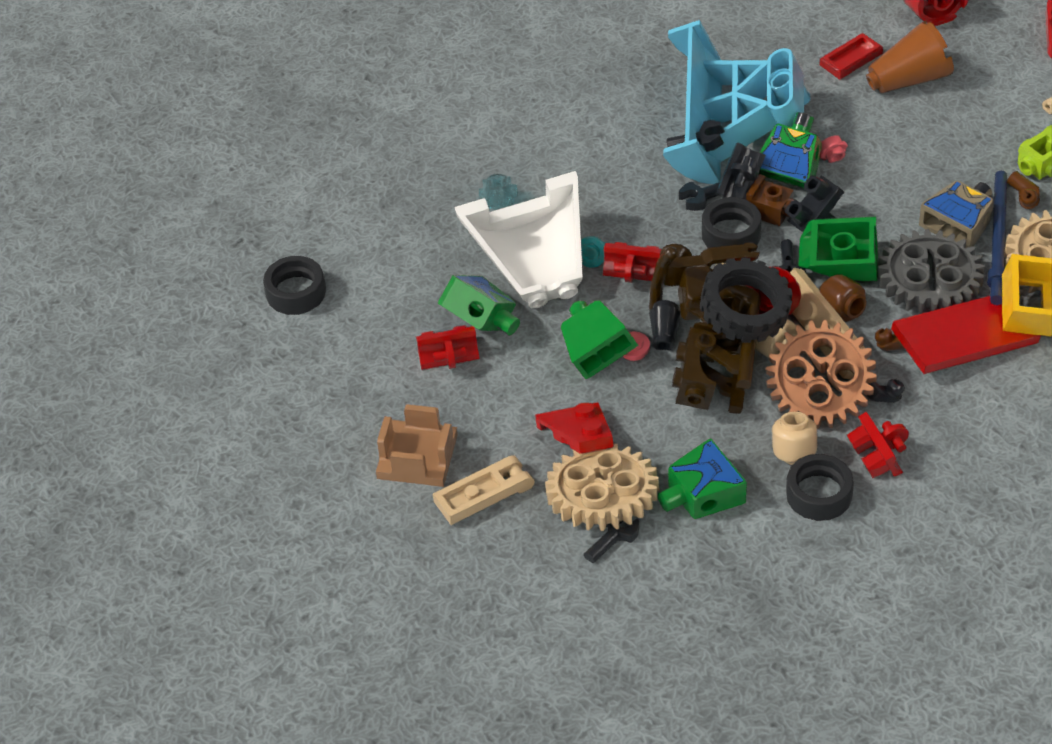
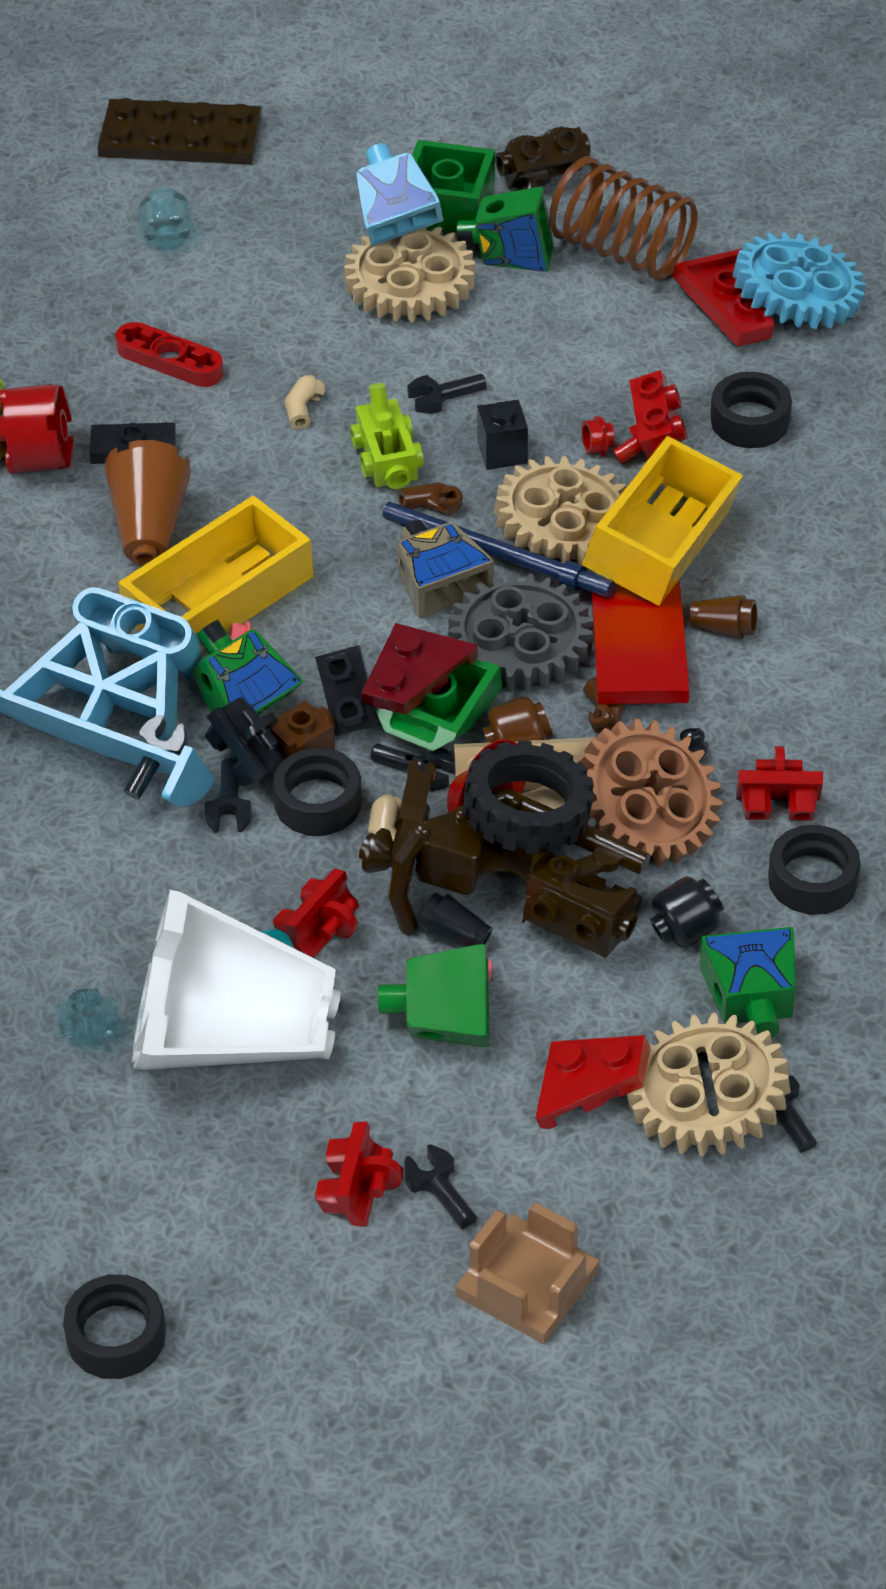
camera: 70 degrees left, 0 degrees up
tan plate [433,456,535,525] -> none
green torso [438,275,520,336] -> none
tan head [772,412,817,465] -> none
red tile [819,33,883,80] -> none
none -> black plate [89,422,176,464]
none -> yellow piece [118,495,314,648]
none -> dark red wing [361,623,478,715]
none -> black bar [405,1144,477,1229]
none -> black head [649,876,724,948]
none -> reddish brown cone [690,595,758,639]

